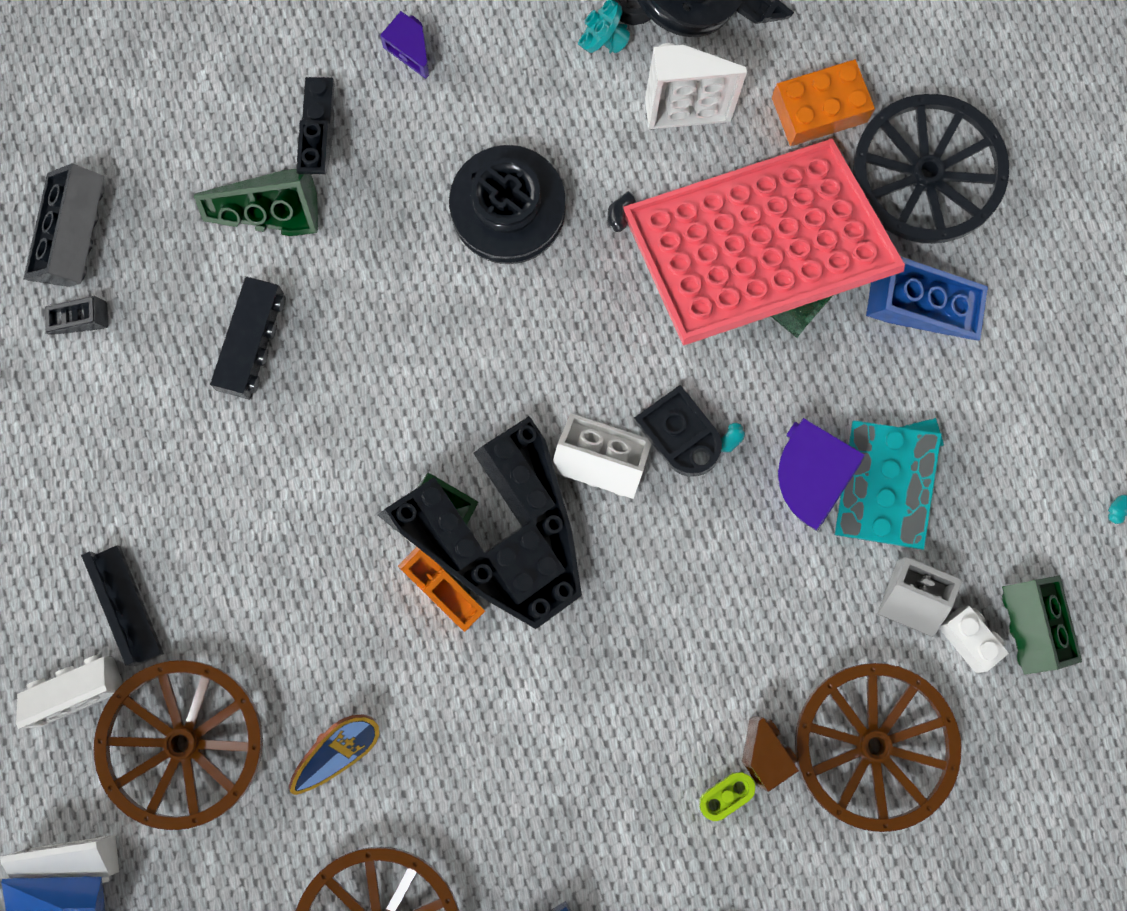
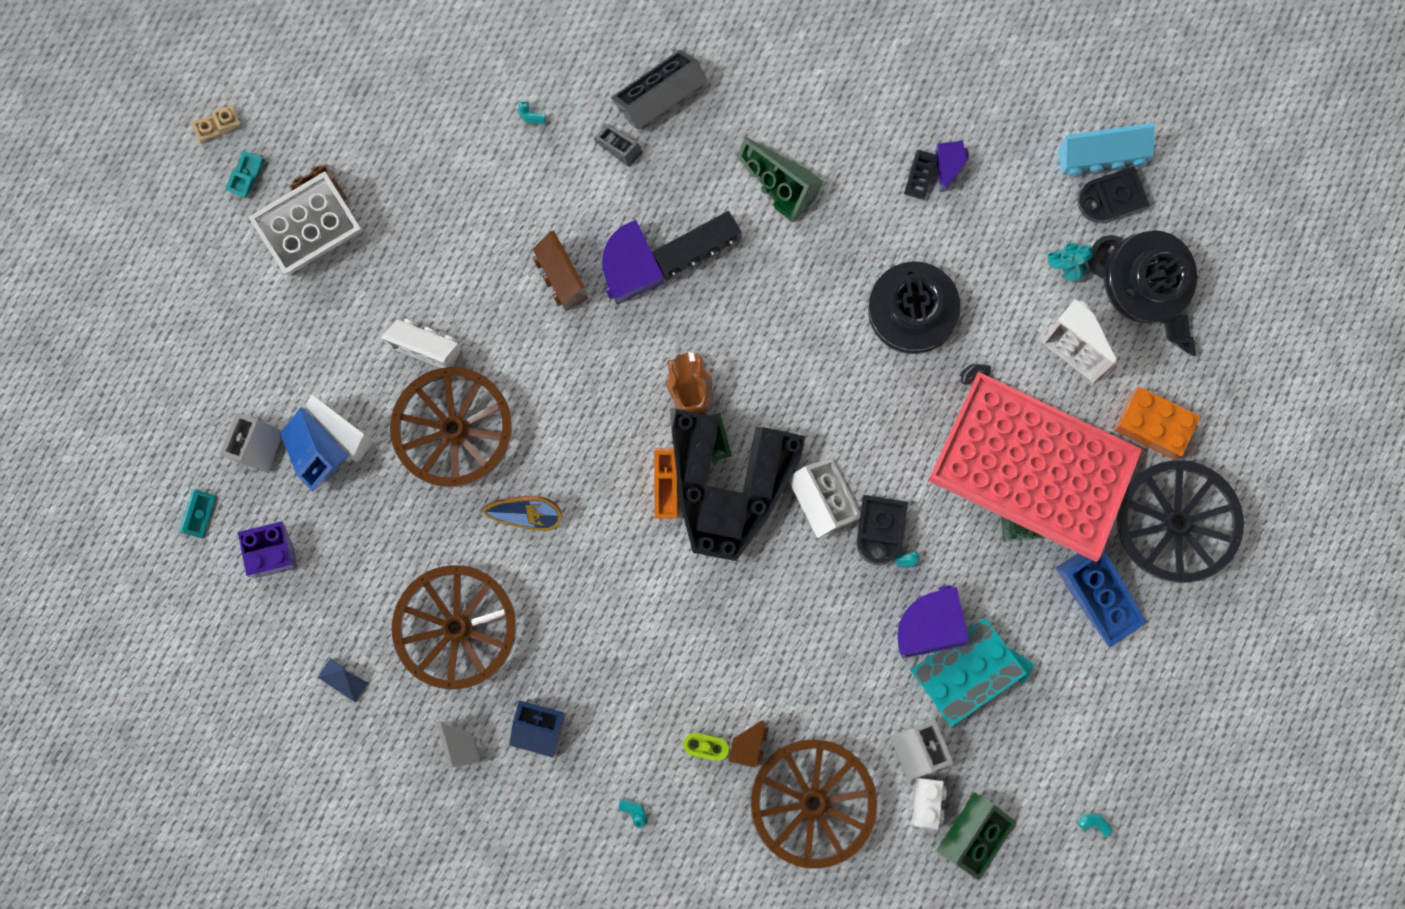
camera: 55 degrees right, 0 degrees up
black fence [81,545,164,666] -> none
black slope [296,77,335,174] -> none
none -> reddish brown slope [532,230,588,311]
none -> dark purple brick [602,220,664,305]
none -> dark orange hair [666,352,712,414]
none -> black slope [903,150,938,200]

